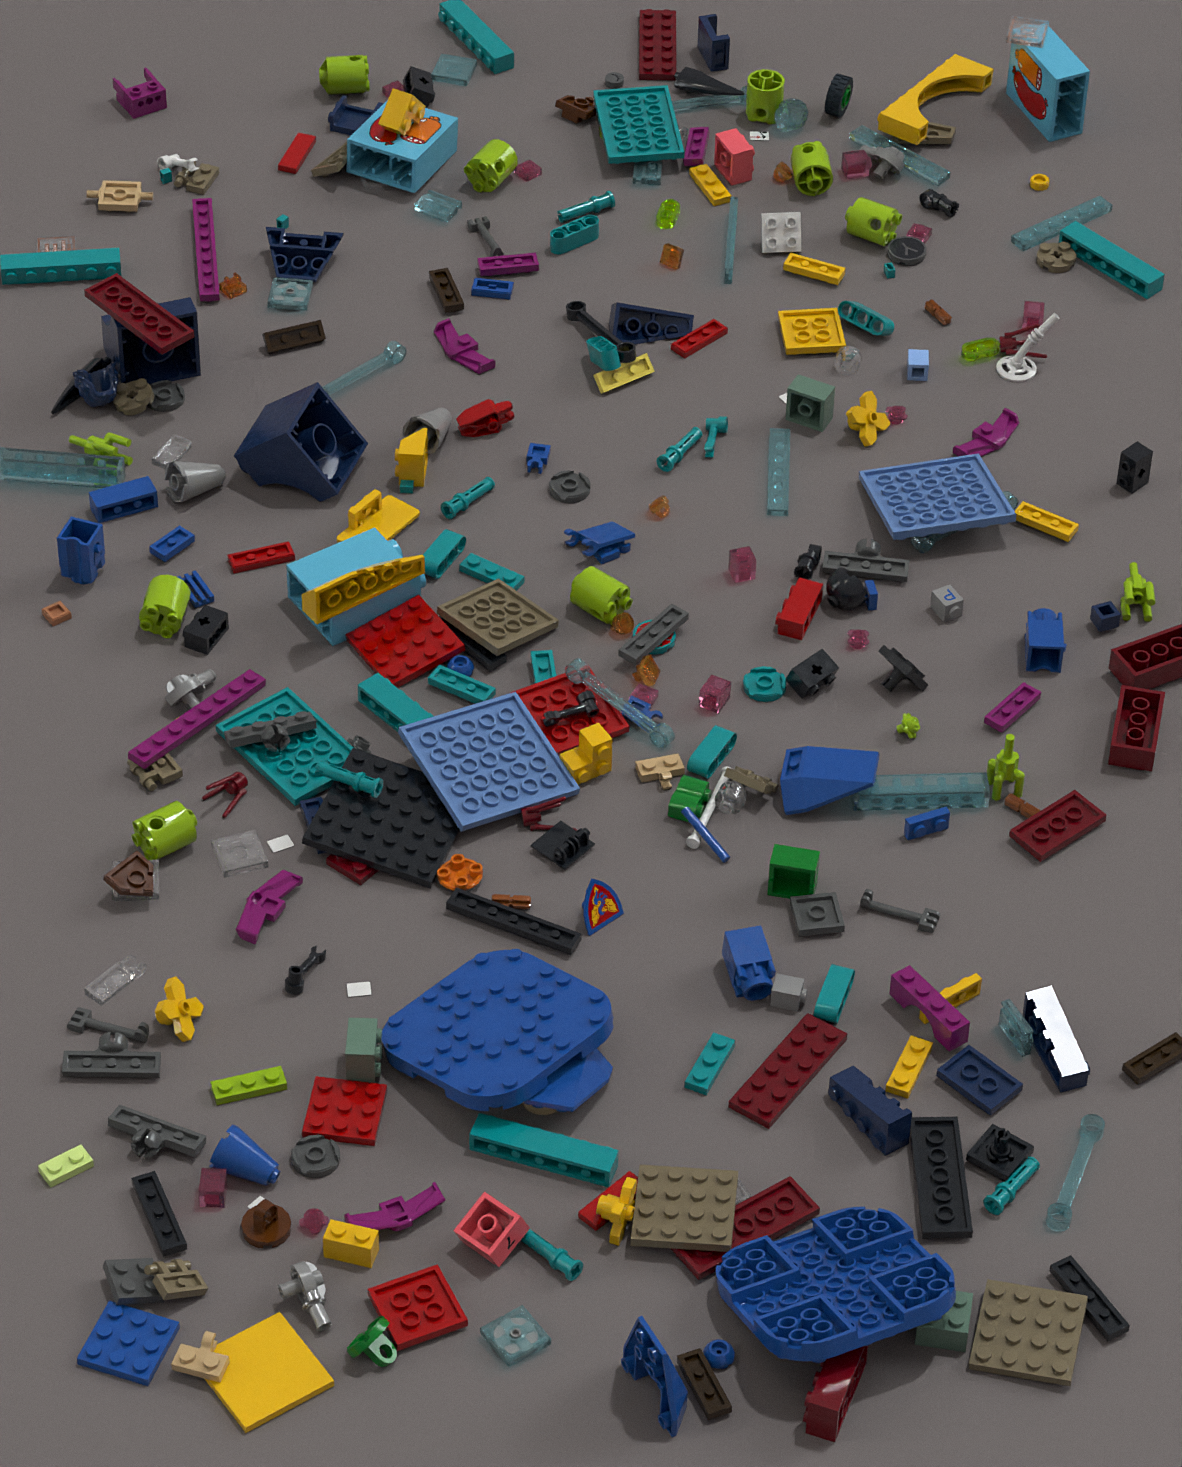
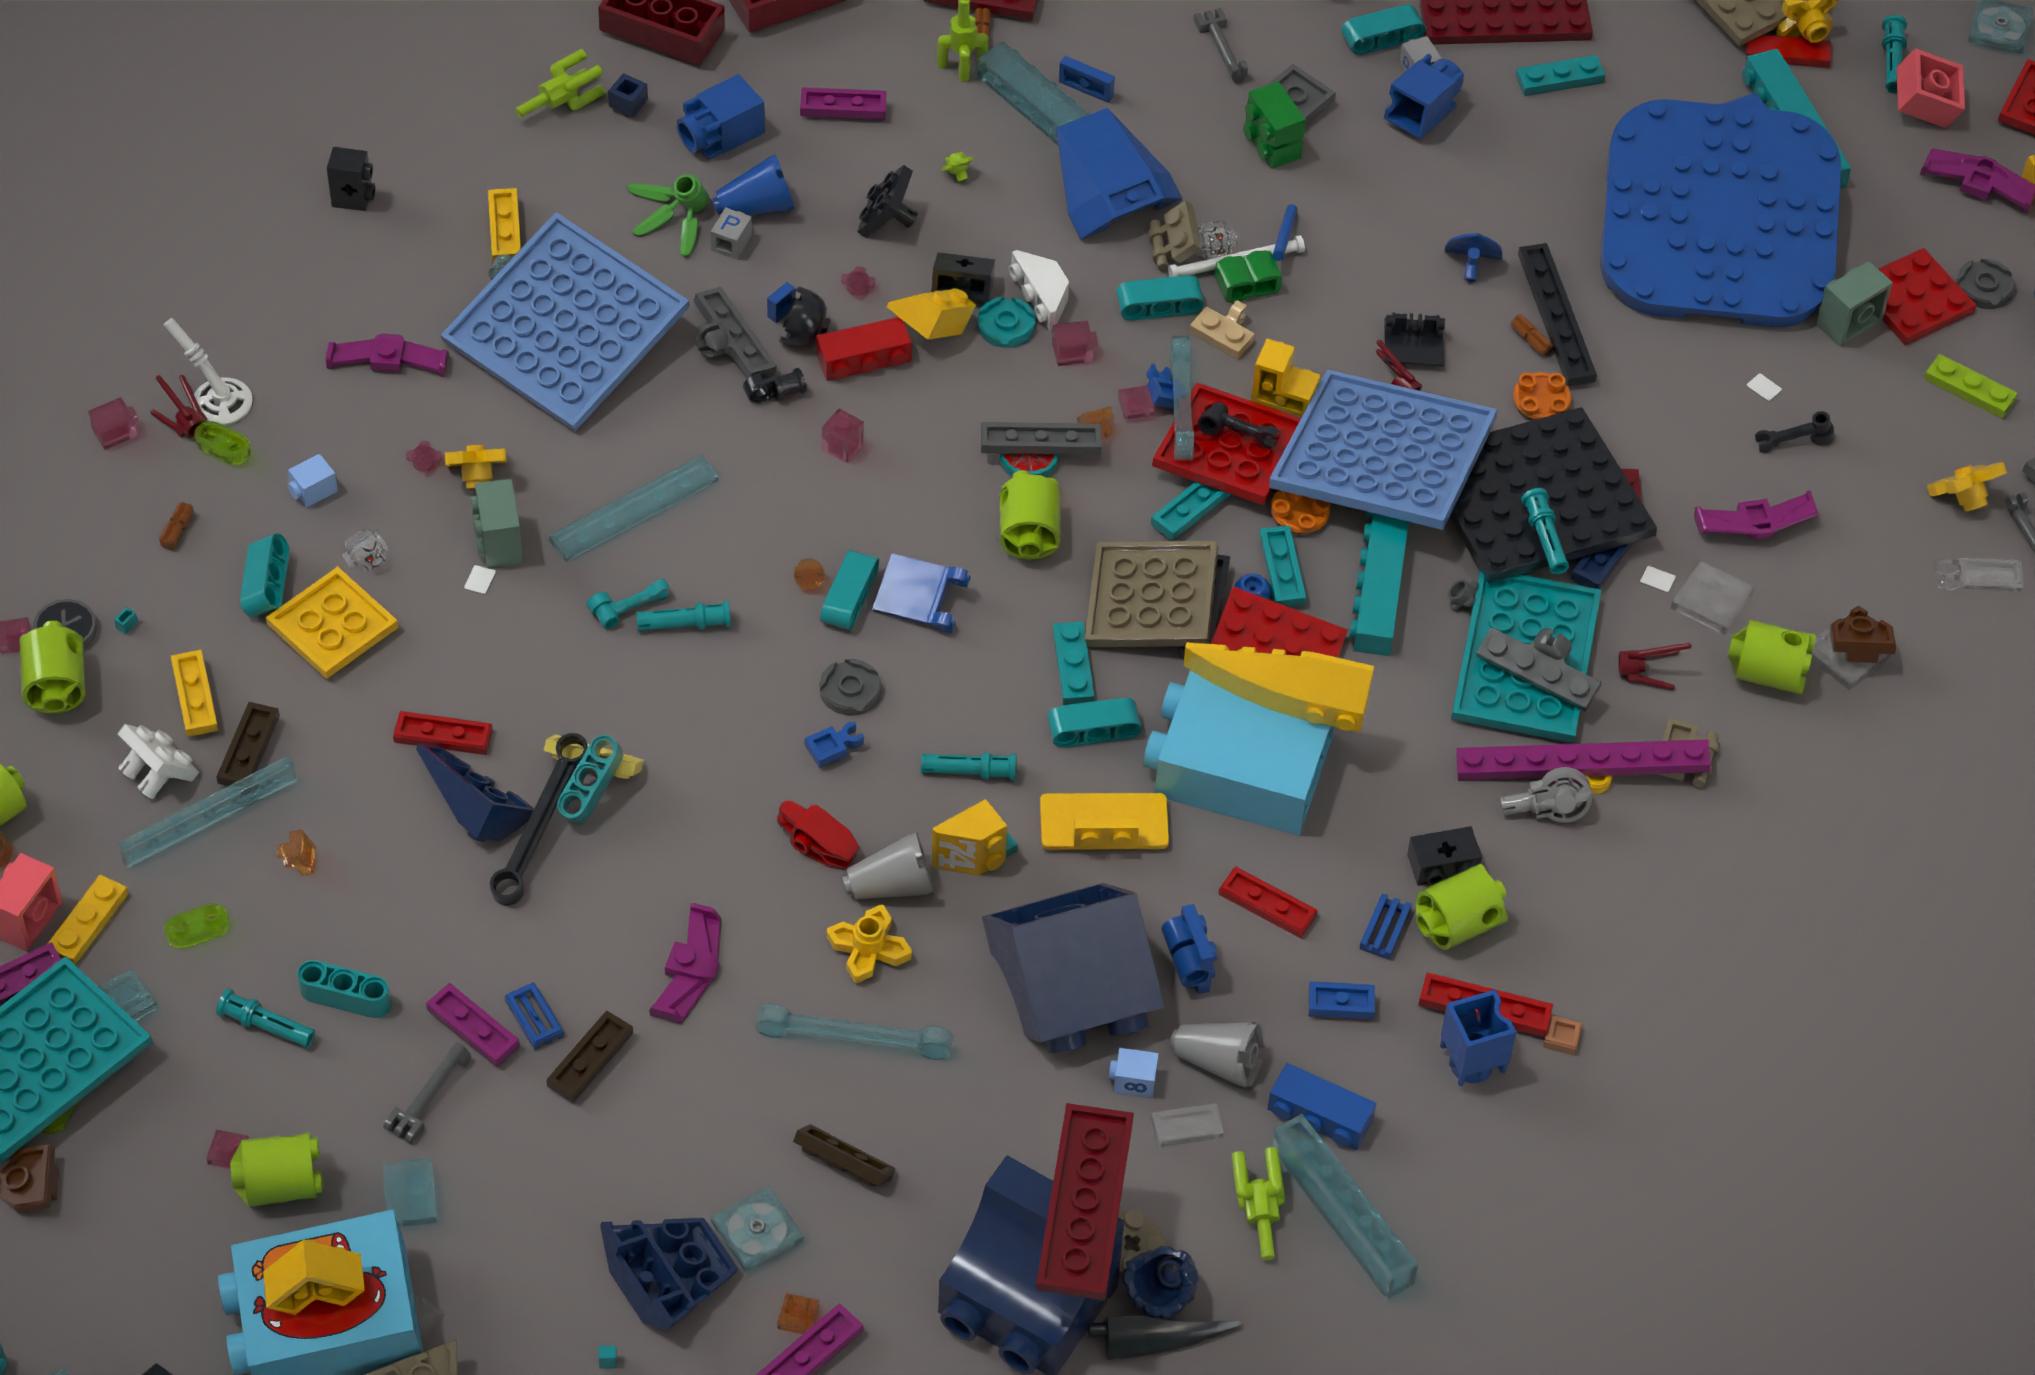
camera: 130 degrees left, 10 degrees up
none -> dark brown plate [216,702,280,791]
none -> bright green plant [627,174,709,257]
none -> blue cone [712,154,795,216]
none -> teal beam [820,550,880,630]
none -> yellow plant [827,905,912,984]
none -> yellow slope [886,288,976,340]
none -> white slope [1009,250,1069,332]
none -> light blue brick [1109,1048,1159,1098]
none -> blue plate [1161,904,1217,994]
none -> red plate [1418,972,1553,1037]

